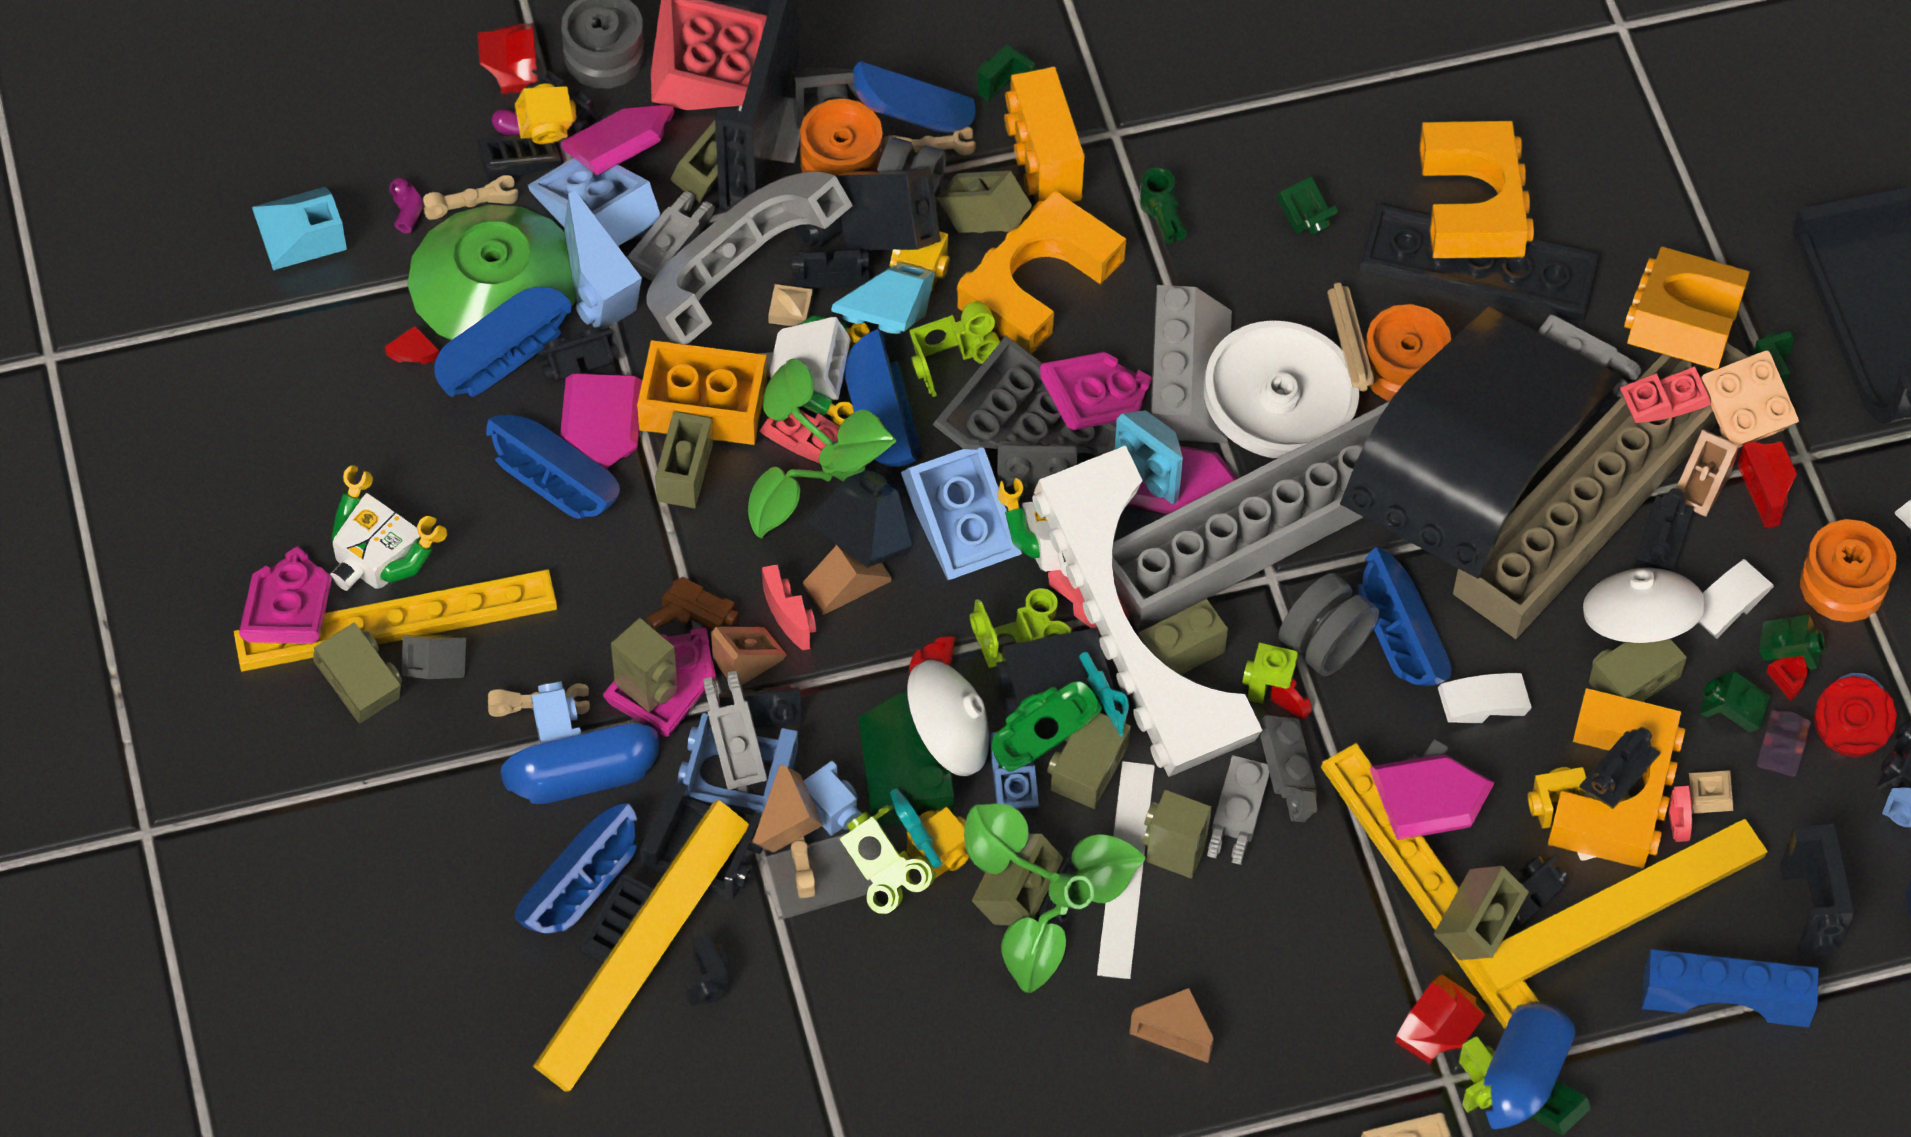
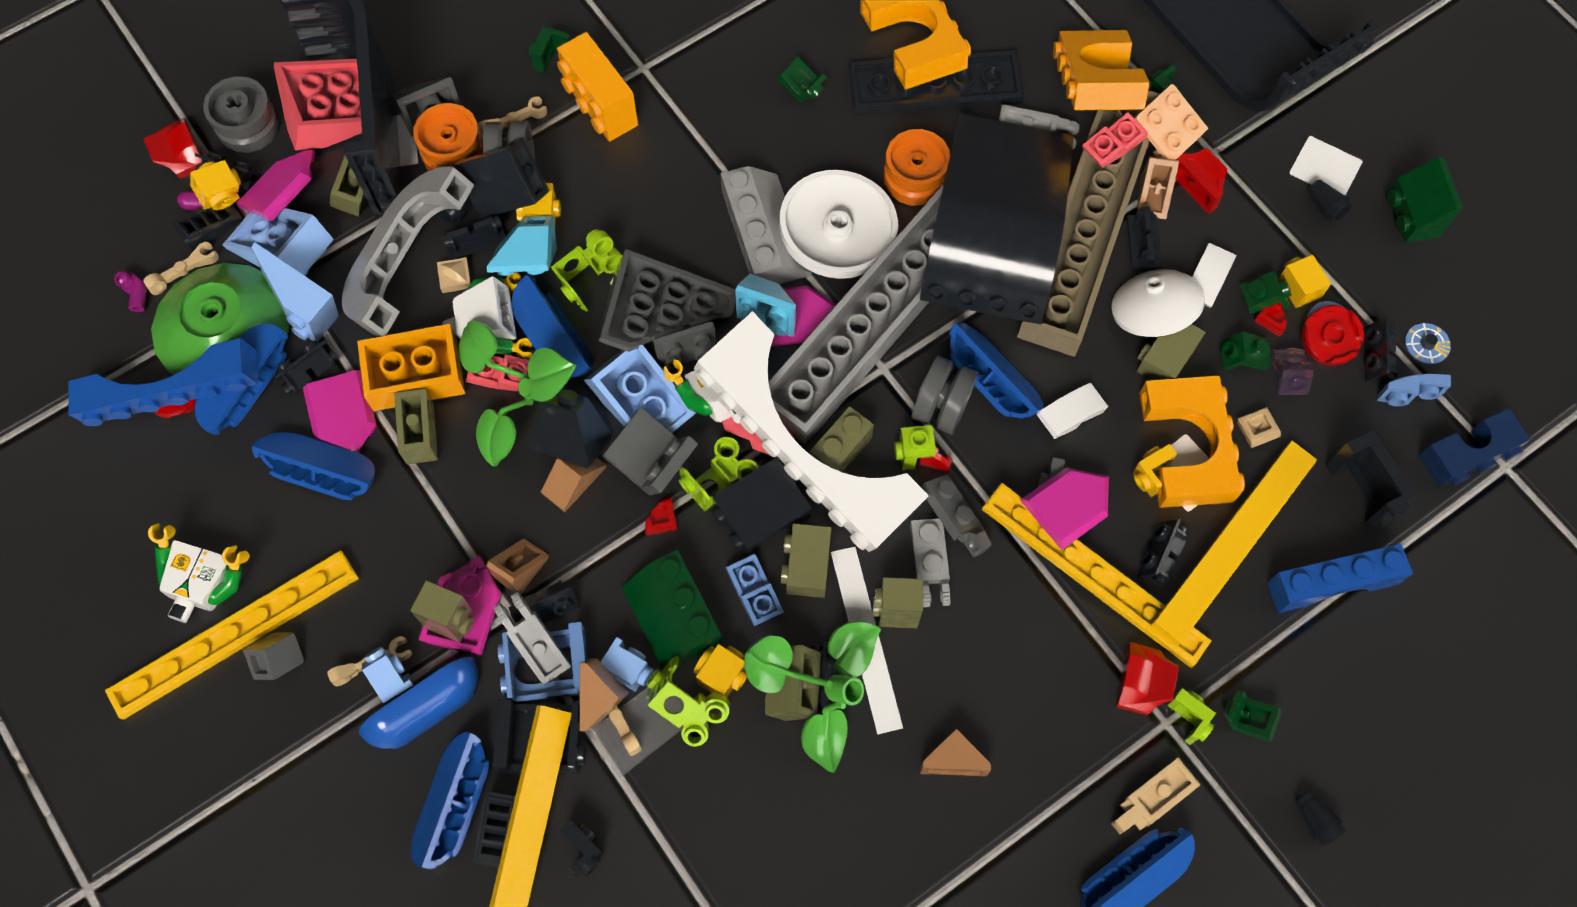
camera: 20 degrees left, 10 degrees up
dark pink tile [239,546,332,644] -> none
medium azure slope [252,187,347,270] -> none
olive brick [313,622,402,724] -> none
light grey hinge [627,191,715,281] -> none
reddish brown piece [646,577,740,630] -> none
coral slope [762,565,816,650] -> none
blue brick [853,61,975,133] -> none
teal hand [890,788,942,868] -> none
white dish [908,660,990,776] -> none
olive brick [937,170,1032,233] -> none
light orange arch [957,191,1126,354] -> none
green piece [991,682,1102,772] -> none
dark pink tile [1040,352,1152,430] -> none
teal hand [1079,652,1129,737] -> none
dark green pin [1139,167,1187,244] -> none
tan axle [1327,283,1374,391] -> none
olive brick [1433,866,1528,960] -> none
blue brick [1484,1002,1575,1129] -> none
black hinge [1580,727,1660,809] -> none
coral tile [1667,786,1692,842] -> none
orange wheel [1800,519,1896,622] -> none
none -> blue arch [68,338,258,426]
none -> dark grey bracket [603,408,698,495]
none -> yellow brick [1279,254,1332,308]

